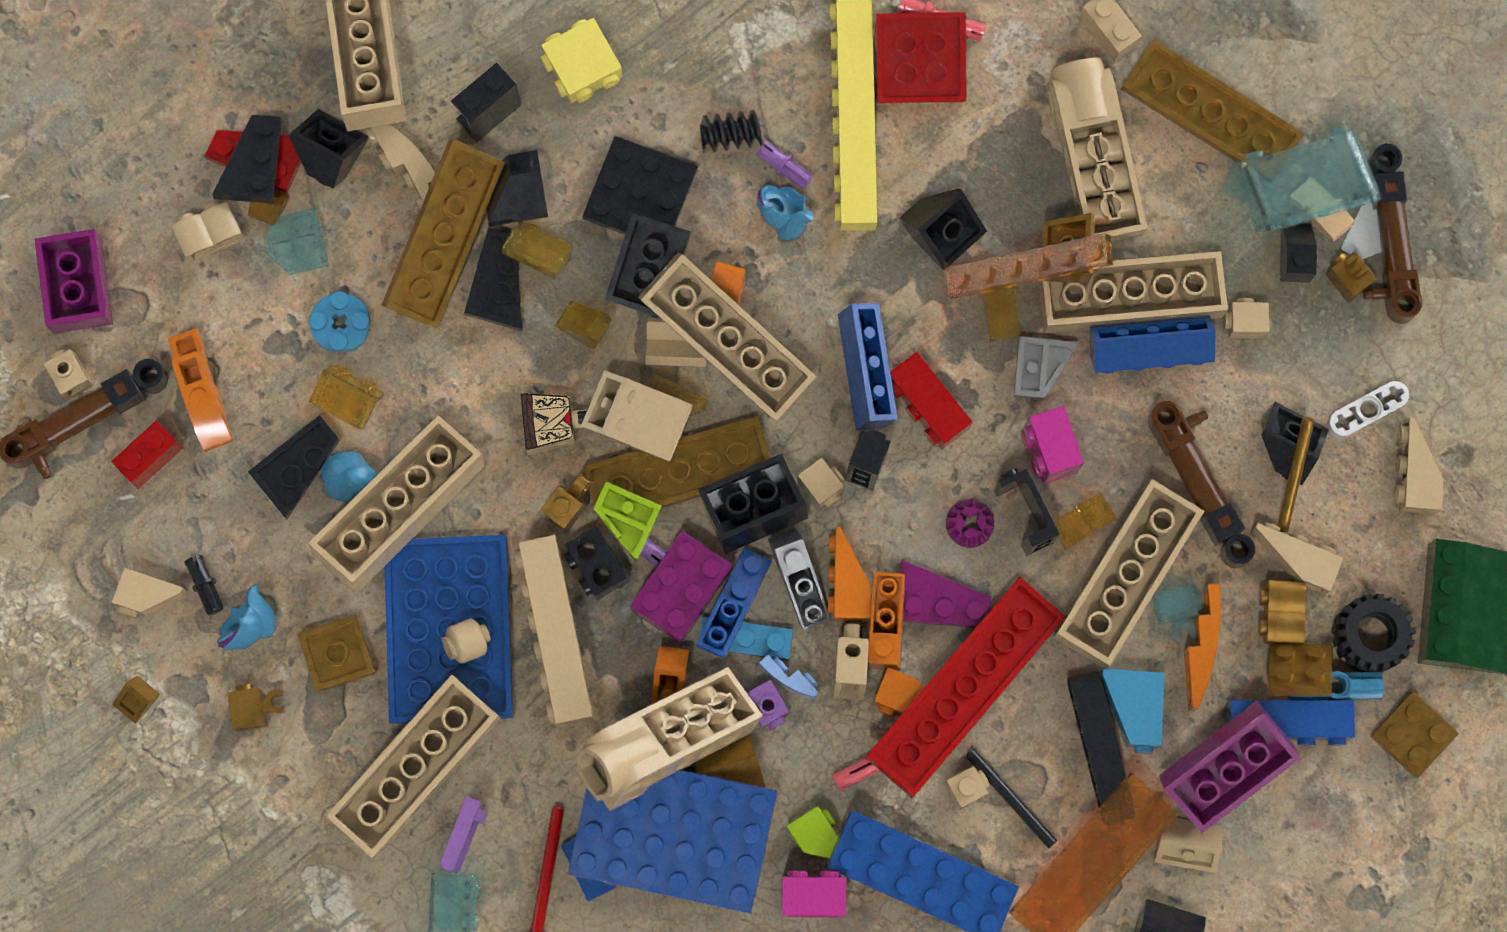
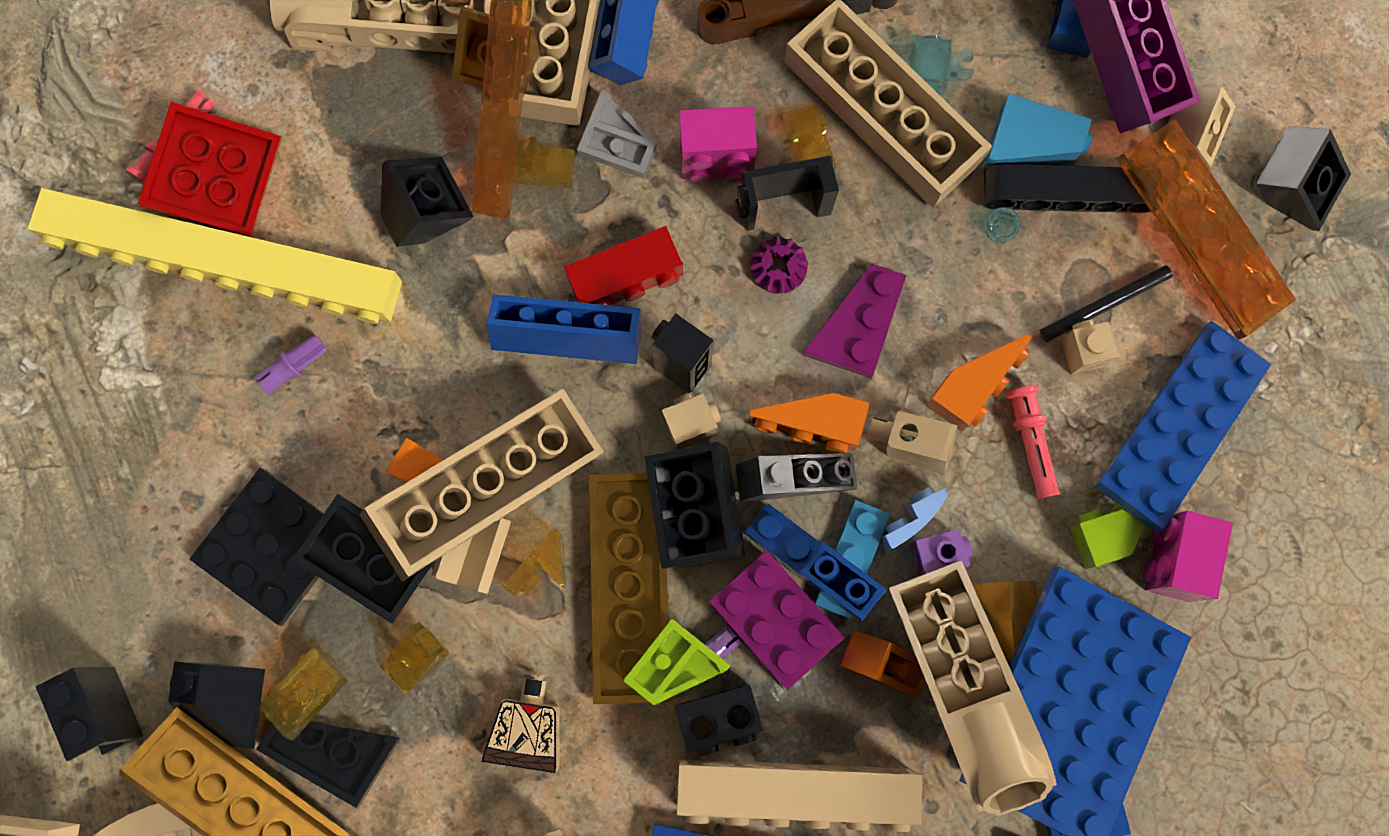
camera: 75 degrees left, 0 degrees up
light yellow brick [540,17,623,104] -> none
pearl gold brick [540,475,592,529] -> none
tan slope [581,370,693,462] -> none
black piece [700,110,762,153] -> none
dark azure hair [756,185,814,241] -> none
red plate [865,577,1066,798] -> none
orange slope [868,572,905,671] -> none
orange slope [1184,584,1221,711] -> none
none -> clear light blue bush [985,207,1021,244]

